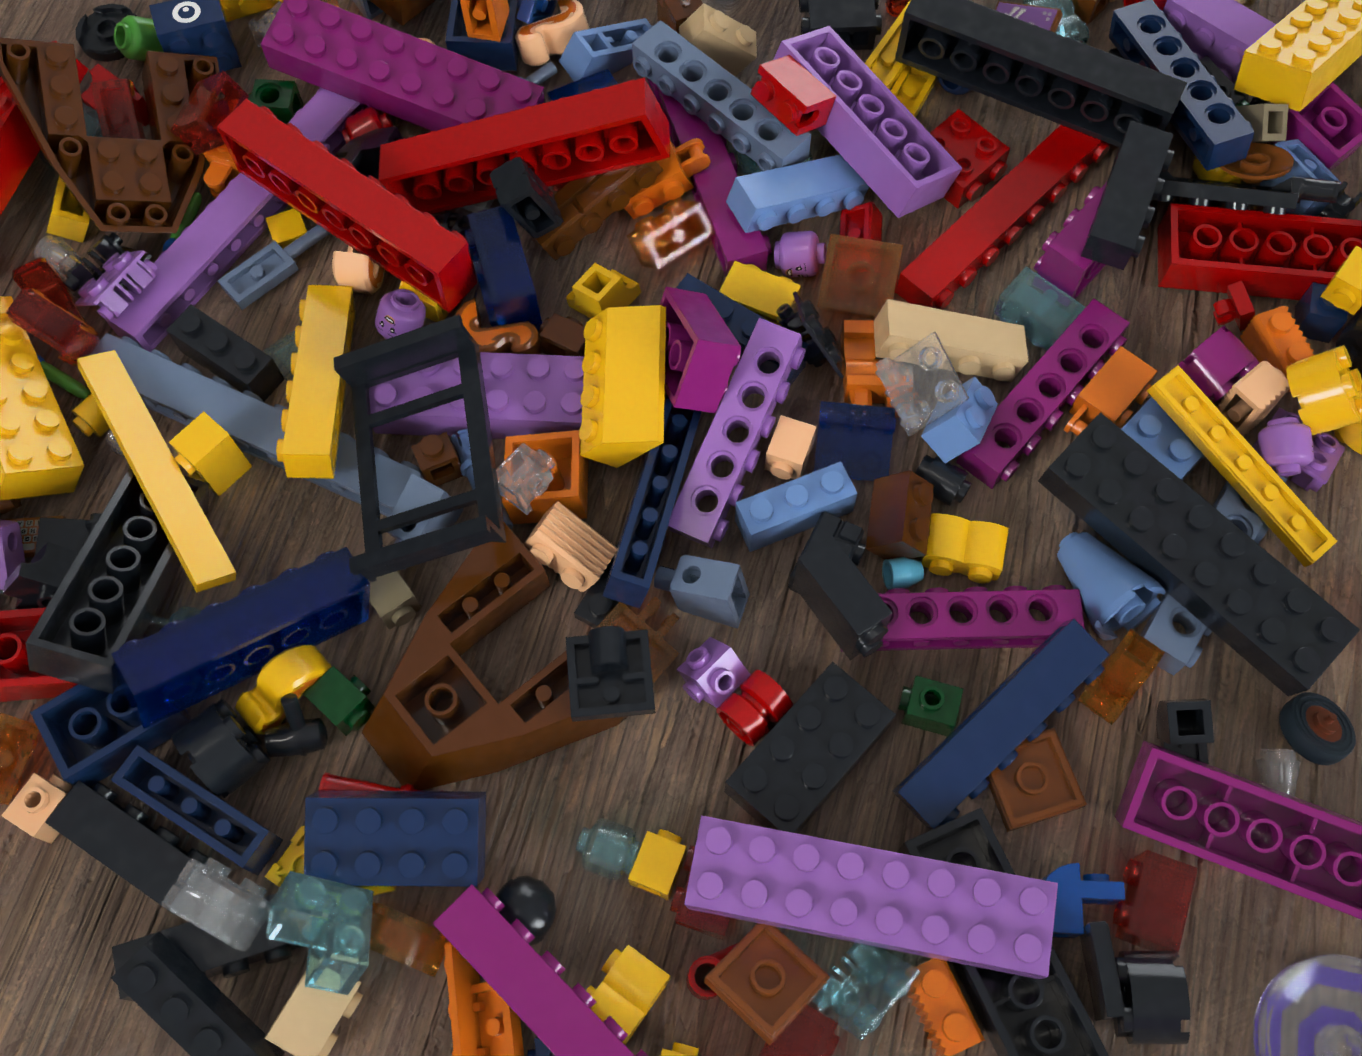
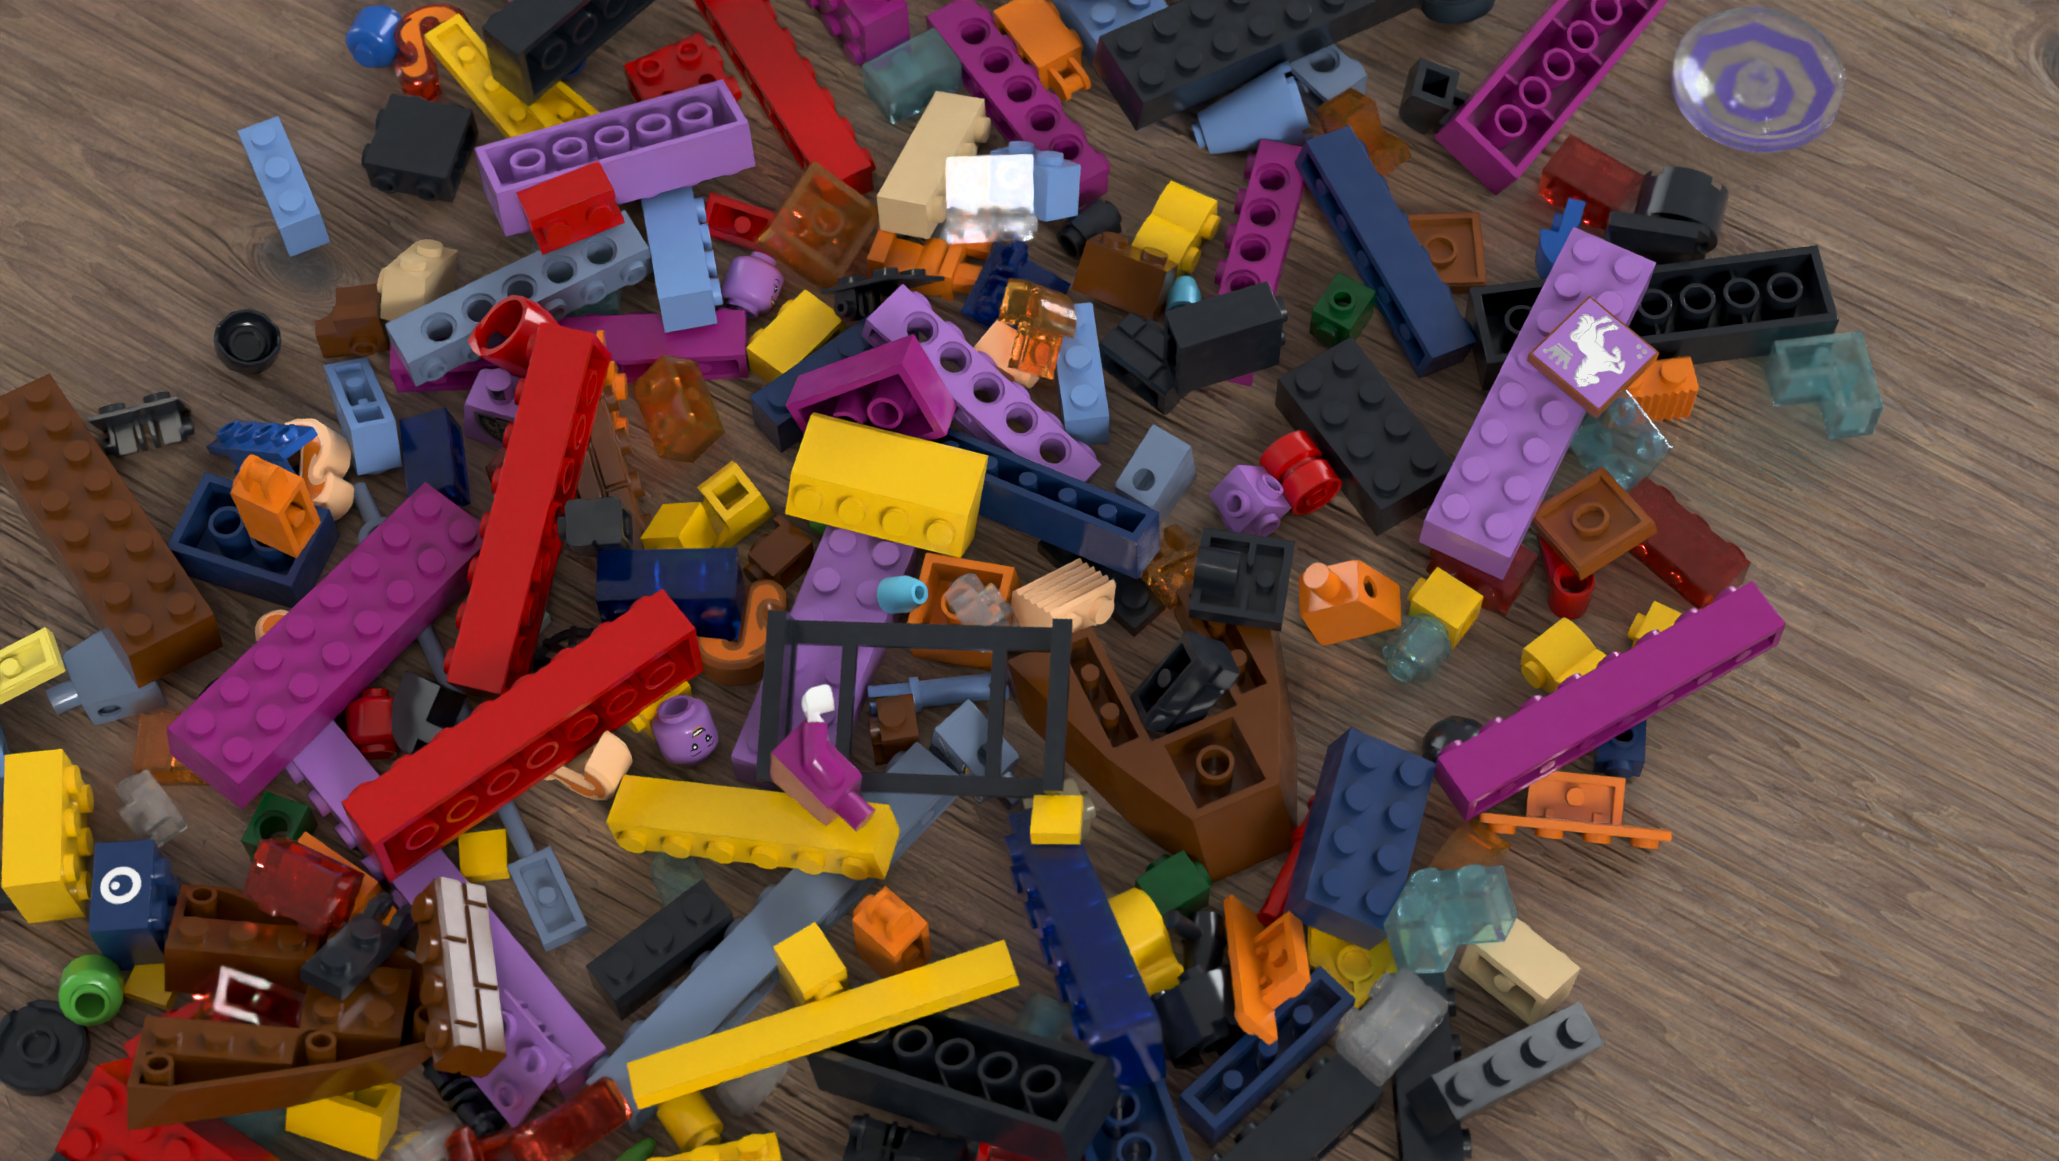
camera: 75 degrees left, 5 degrees down
clear cone [1256,749,1301,797] -> none
none -> black hinge [300,891,416,1001]
none -> brick [411,876,507,1078]
none -> red piece [468,295,560,379]
none -> yellow brick [640,502,718,574]
none -> magenta torso [770,684,876,832]
none -> orange brick [852,886,932,979]
none -> medium azure hose [877,575,928,614]
none -> clear orange brick [998,278,1077,380]
none -> yellow tile [1030,795,1084,844]
none -> black brick [1130,630,1240,734]
none -> orange bracket [1223,894,1311,1045]
none -> orange torso [1299,560,1402,646]
none -> tile [1527,295,1659,419]

